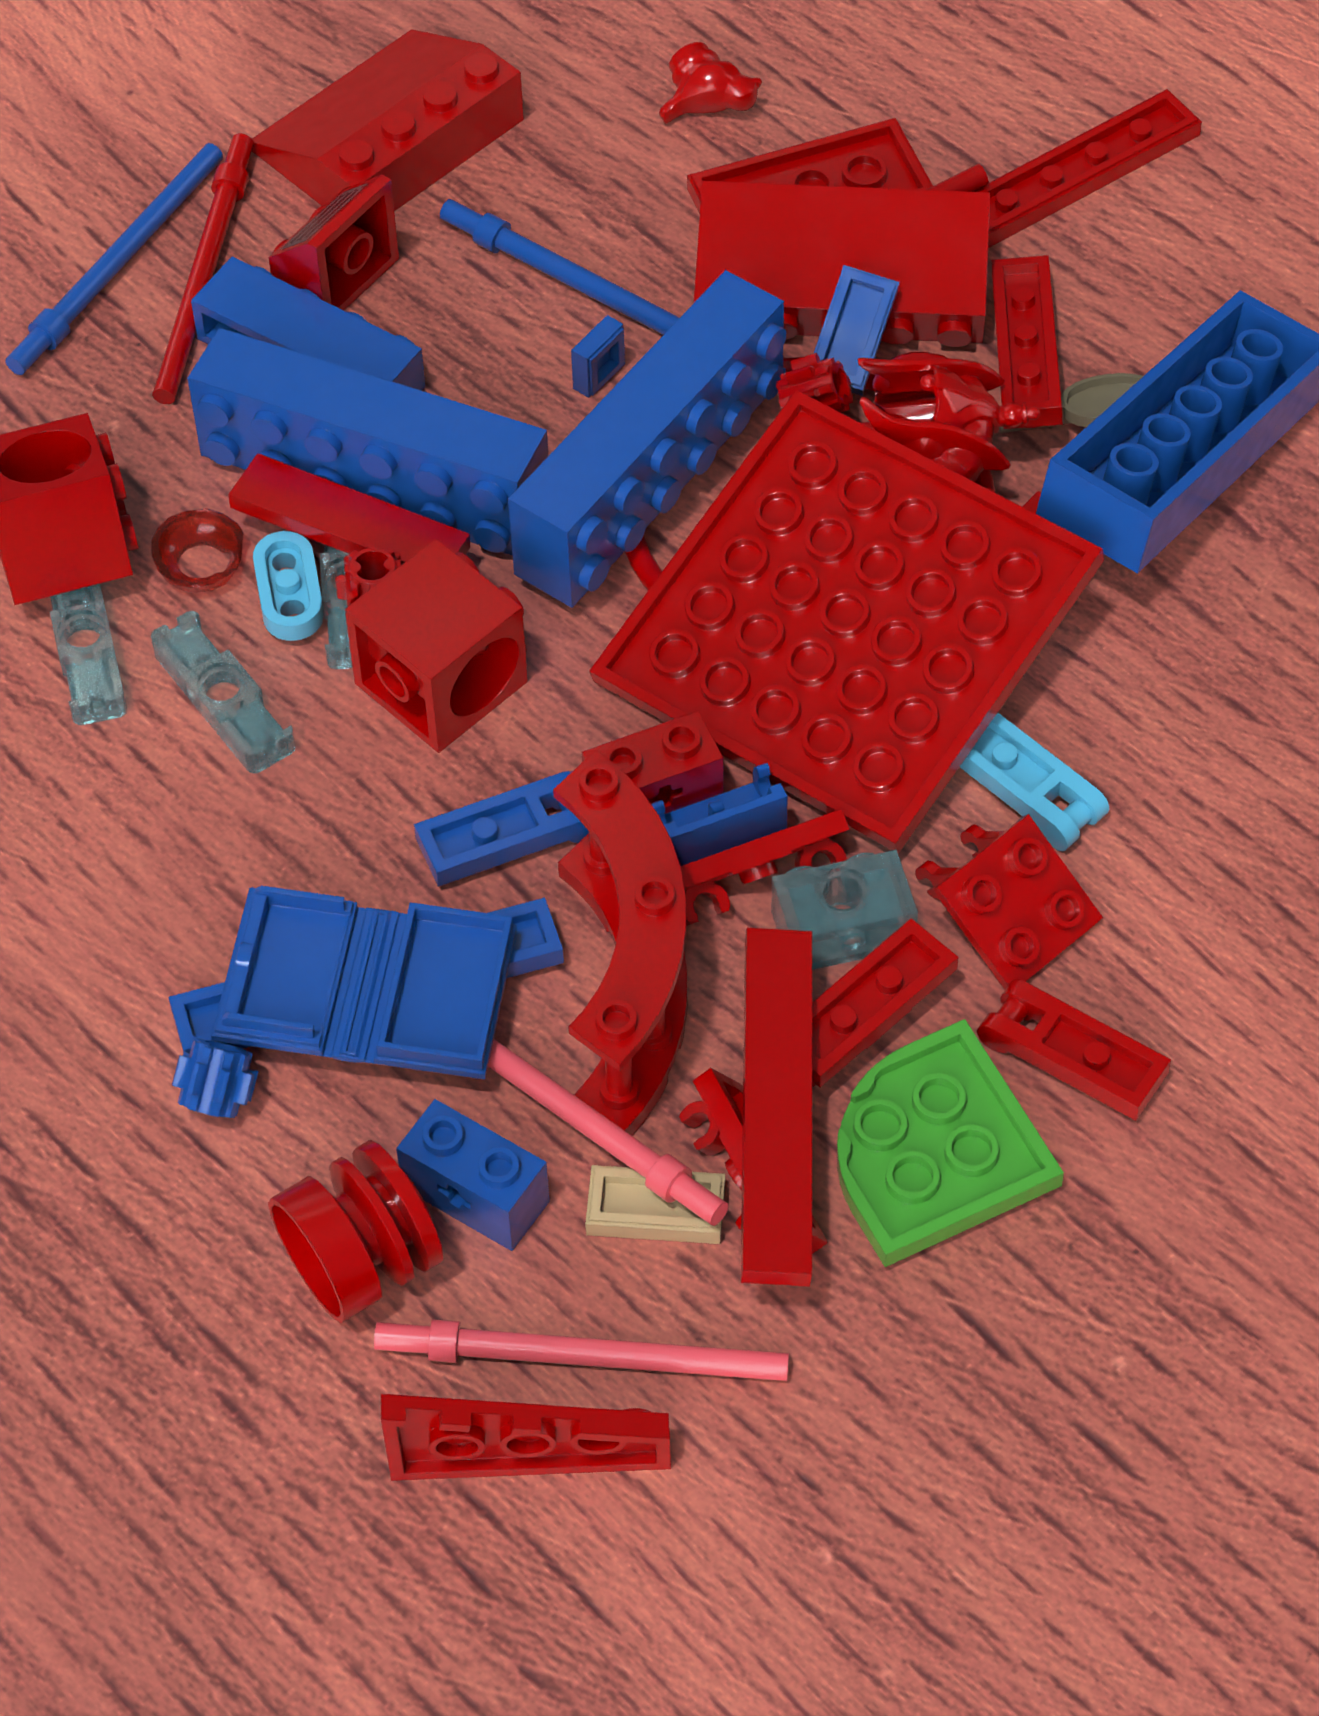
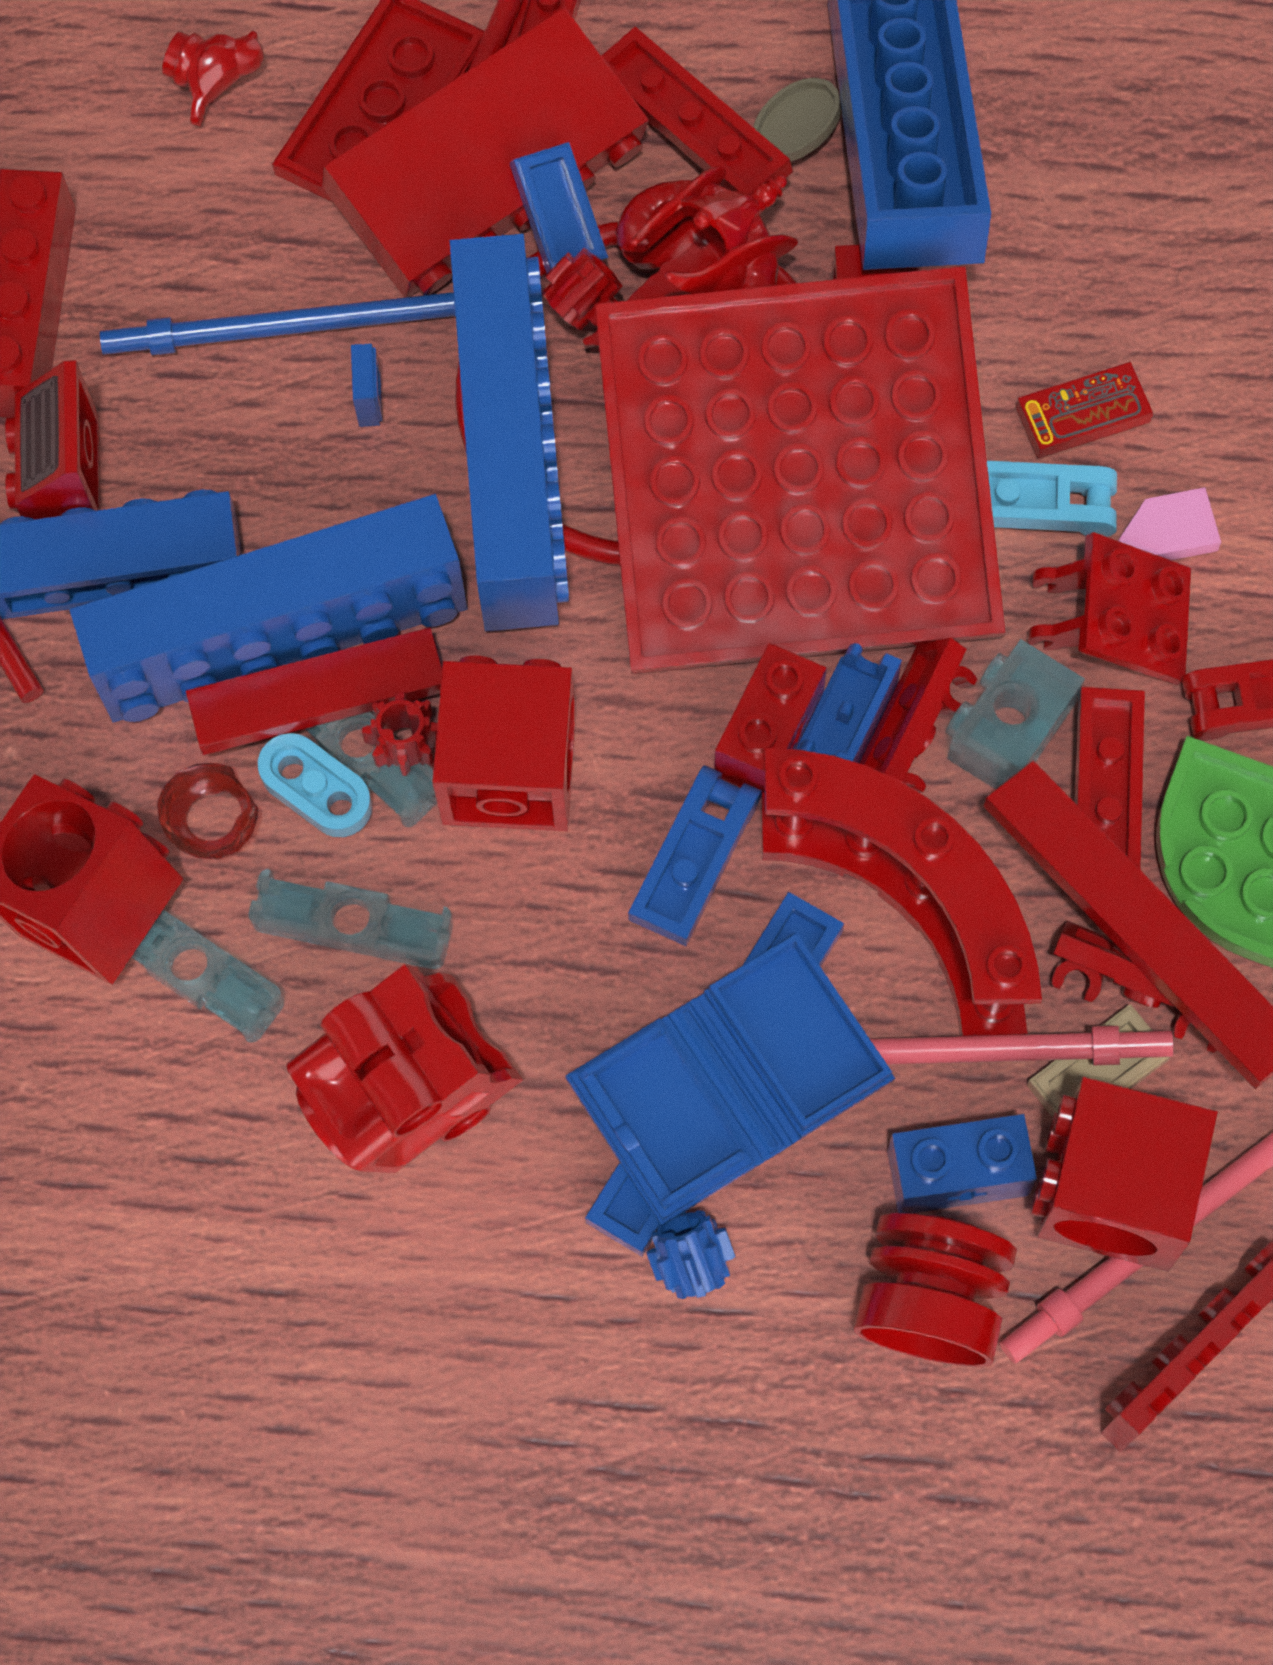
camera: 40 degrees left, 15 degrees up
none -> red piece [286,964,523,1173]
none -> red tile [1016,362,1153,459]
none -> red brick [1030,1077,1218,1272]
none -> bright pink tile [1118,487,1221,560]

